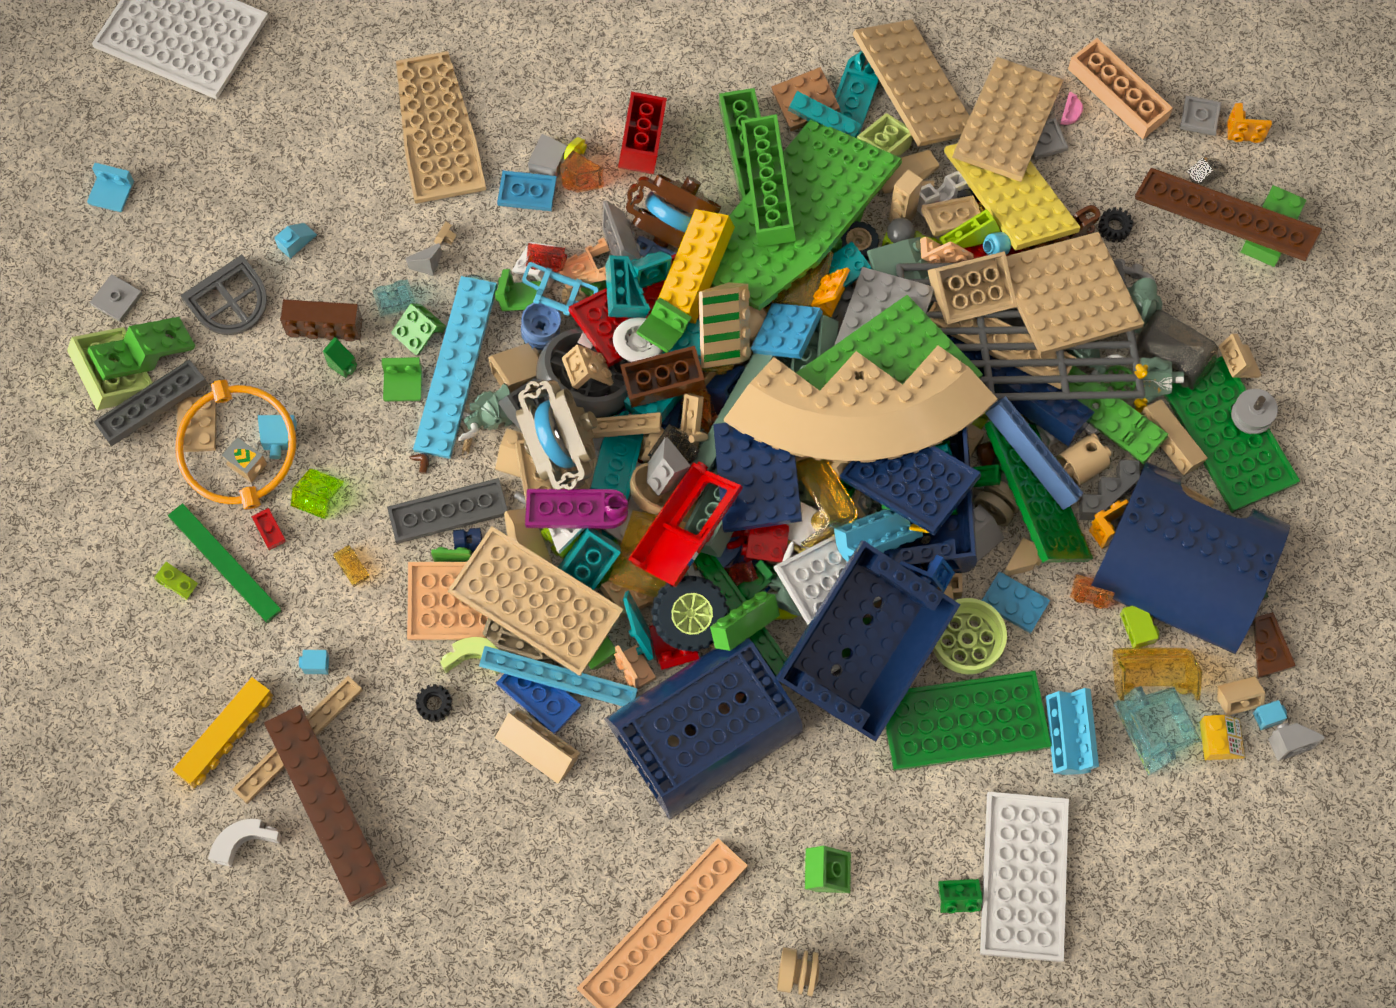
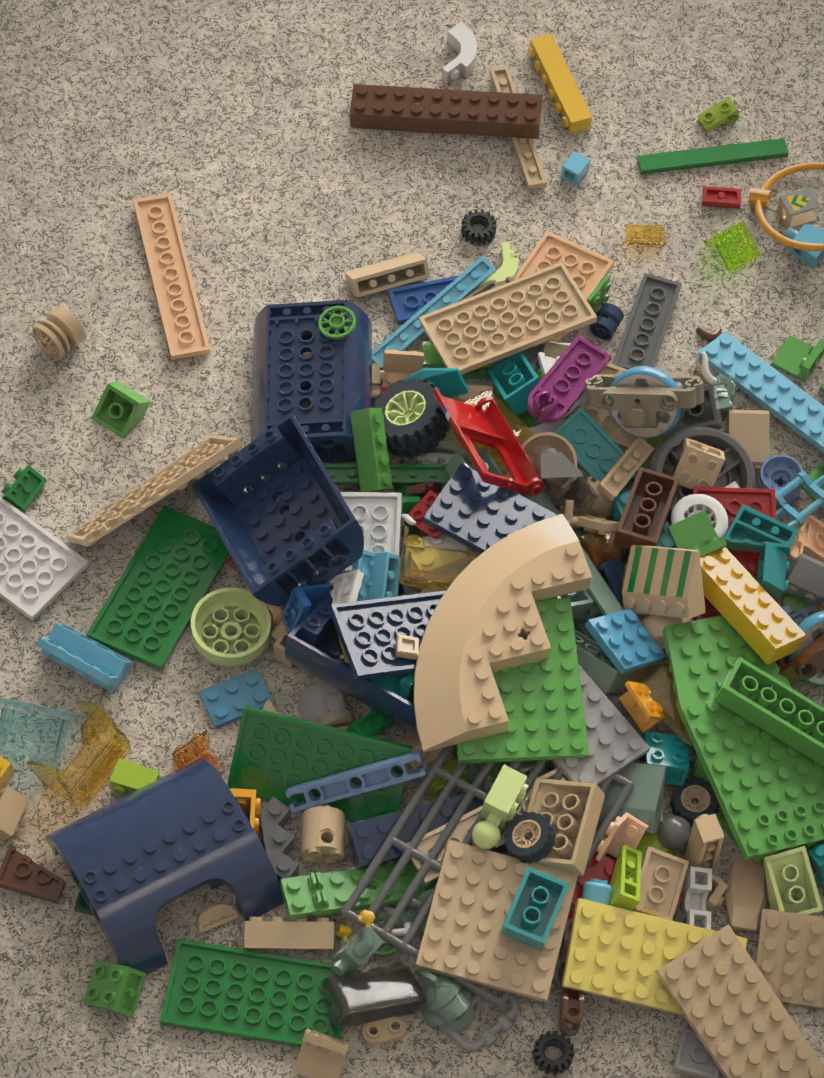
camera: 120 degrees right, 10 degrees down
light grey wheel [1231,389,1278,434] -> none
none -> tan wing [66,436,243,546]
none -> bright green bracket [84,960,146,1017]
none -> bright green wheel [318,306,356,339]
none -> white wing [329,570,364,604]
none -> tan plate [372,364,384,401]
none -> tan tile [396,634,419,660]
none -> yellowish green brick [472,765,529,849]
none -> teal brick [500,867,570,952]
none -> black wheel [504,811,556,864]

